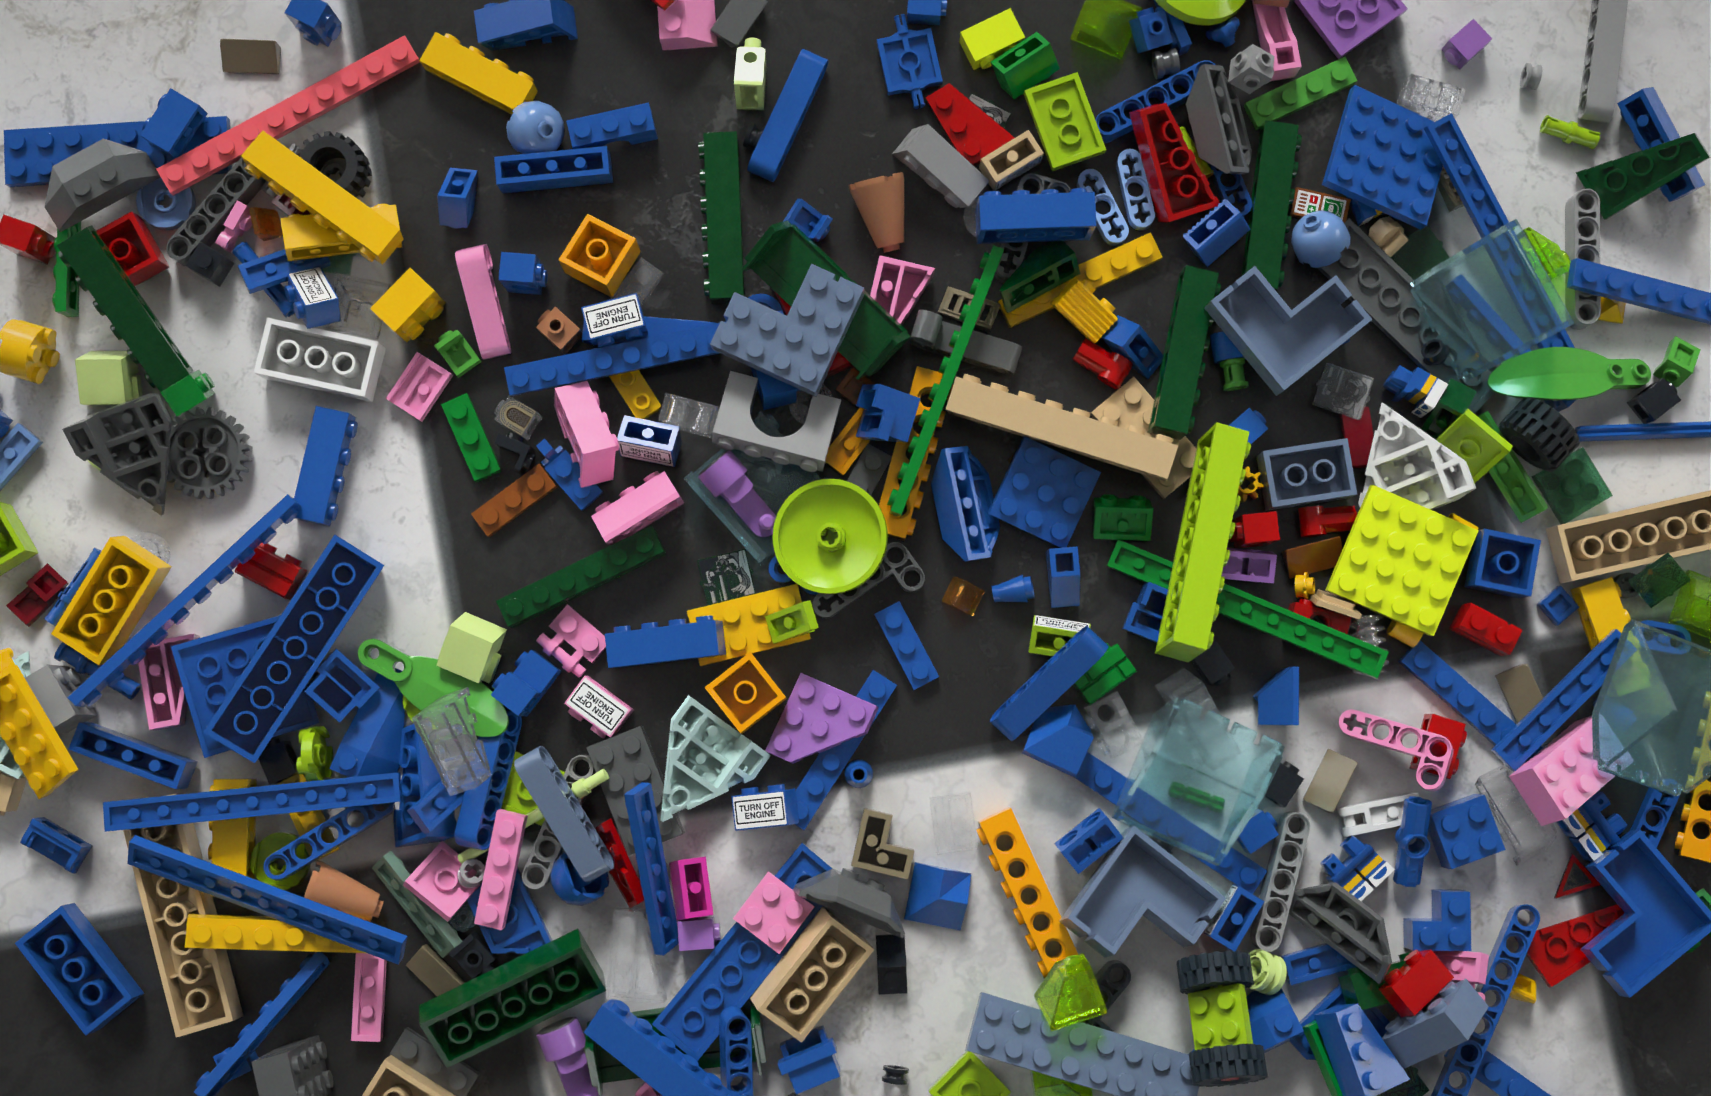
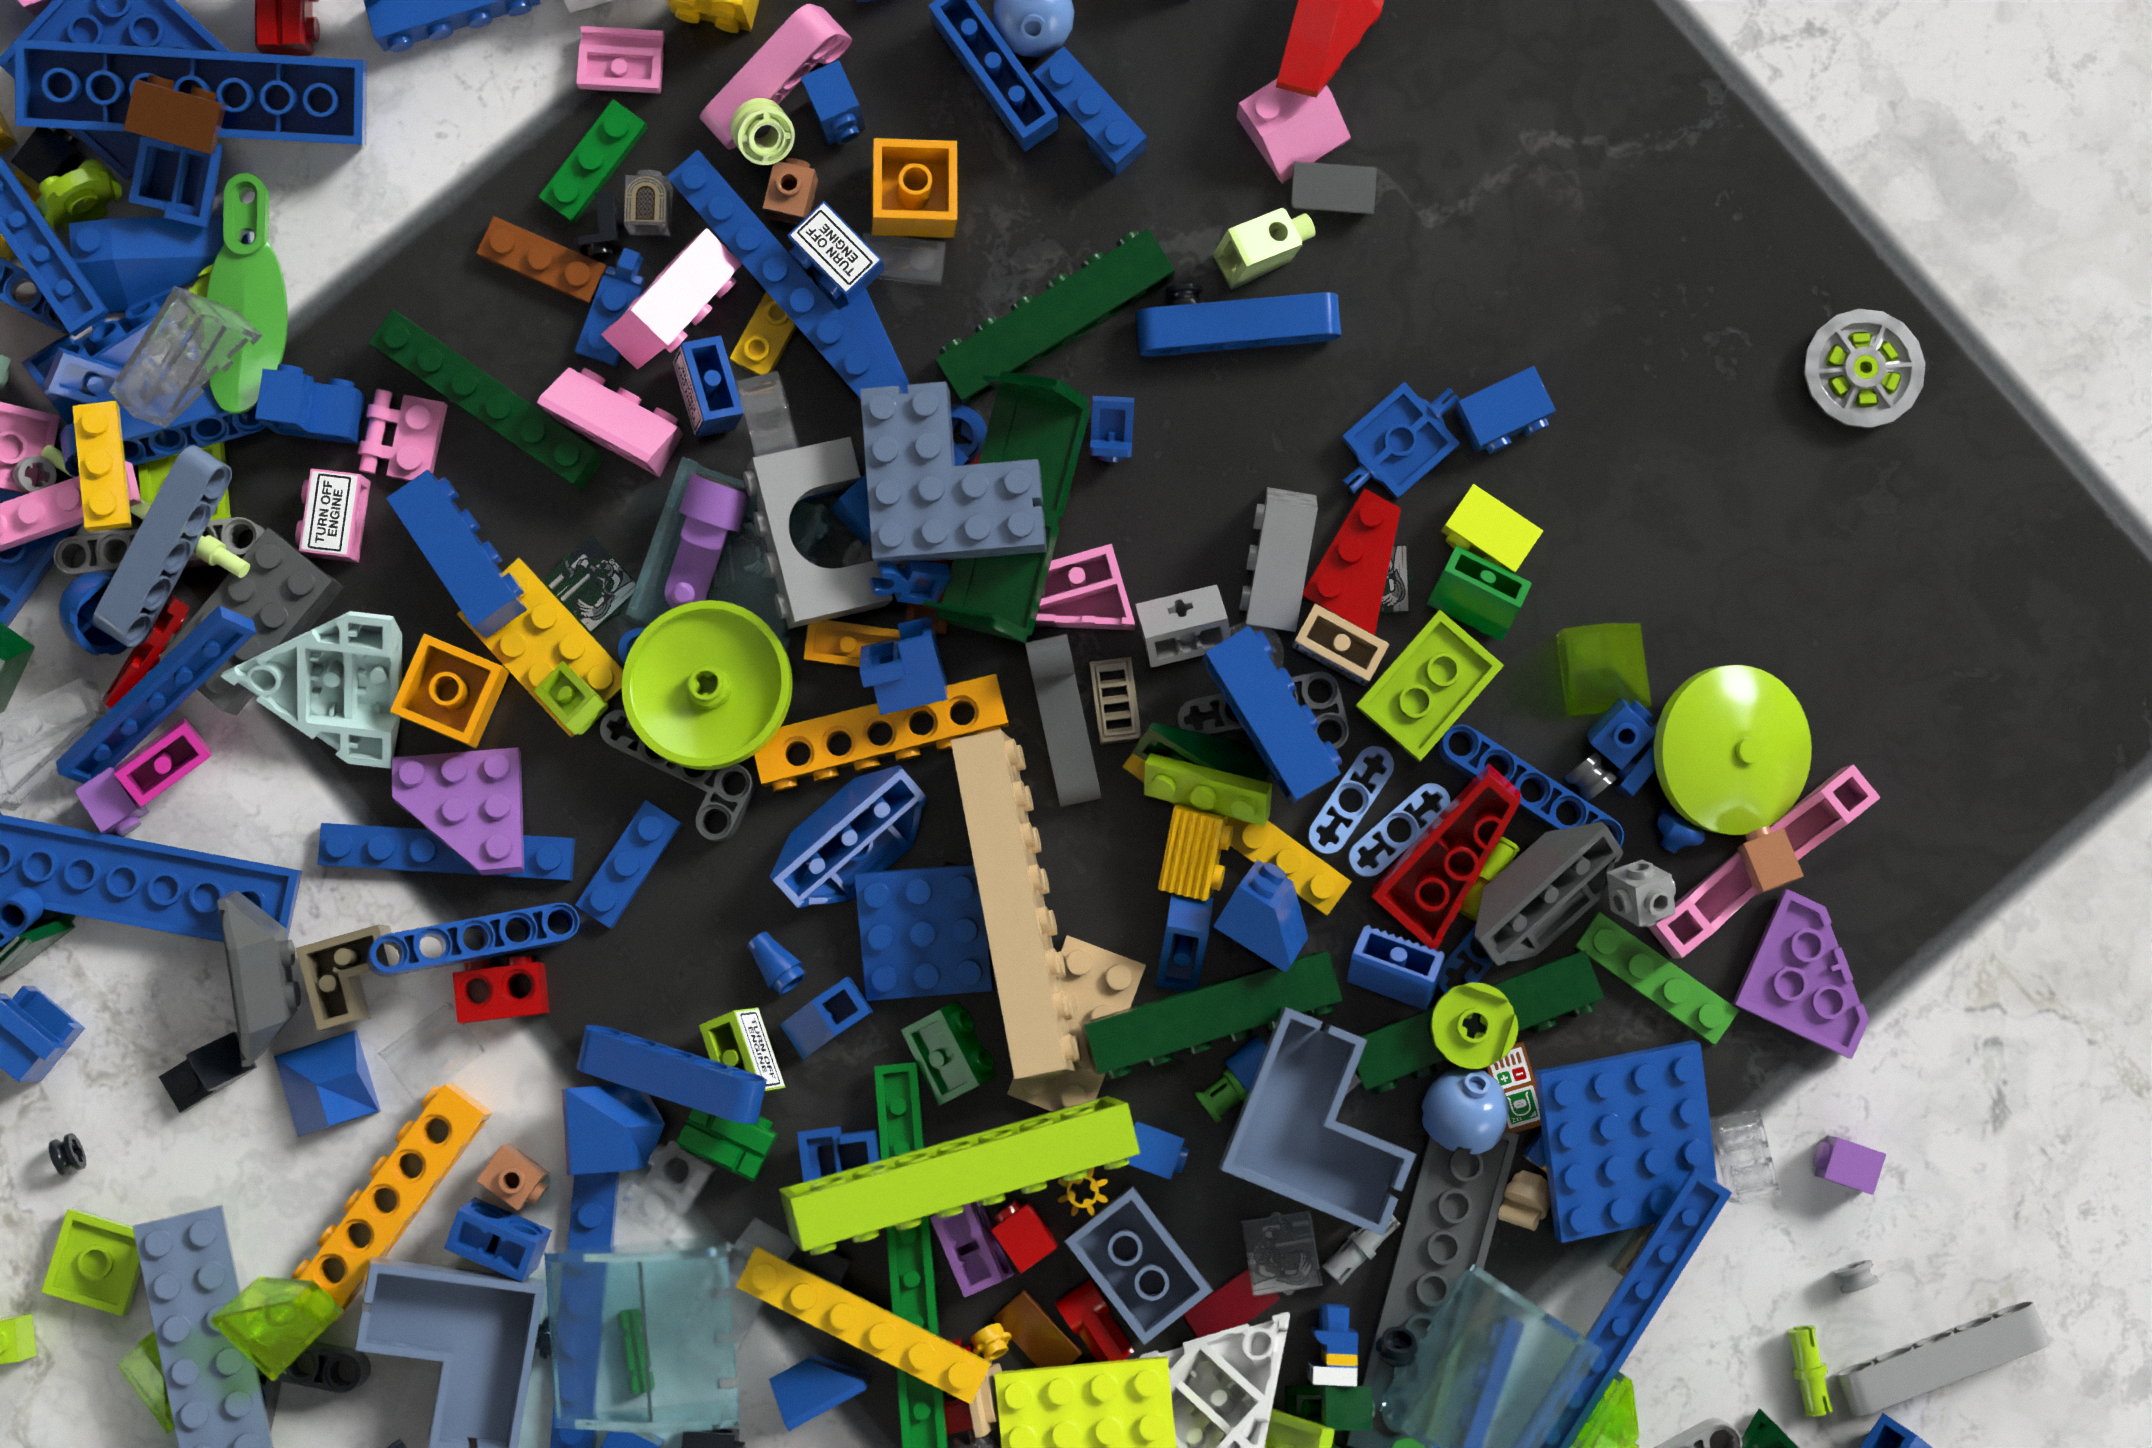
camera: 65 degrees right, 0 degrees up
bright green bracket [434,330,482,378] -> none
yellowish green plate [436,612,507,683] -> none
brick [731,784,799,831] -> none
bright pink plate [733,871,815,954] -> none
tan brick [750,906,875,1043] -> none
blue cone [844,760,873,788] -> none
dark grey hinge [847,444,892,496] -> none
nougat cone [848,172,904,253] -> none
green plate [887,245,1004,518] -> none
clear orange slope [942,577,985,616] -> none
red piece [1073,338,1133,390] -> none
clear green piece [1390,224,1453,284] -> none
none -> yellow plate [72,401,132,532]
none -> reddish brown brick [123,74,227,154]
none -> blue beam [366,903,580,977]
none -> red brick [452,955,550,1023]
none -> nougat brick [476,1143,550,1211]
none -> yellowish green wheel [730,98,795,165]
none -> yellow plate [736,1246,991,1404]
none -> blue plate [869,560,951,604]
none -> light grey brick [1135,584,1231,668]
none -> lime plate [1144,753,1272,826]
none -> blue slope [1213,859,1309,973]
none -> light grey pin [1322,1215,1401,1285]
none -> lime plate [1430,983,1518,1069]

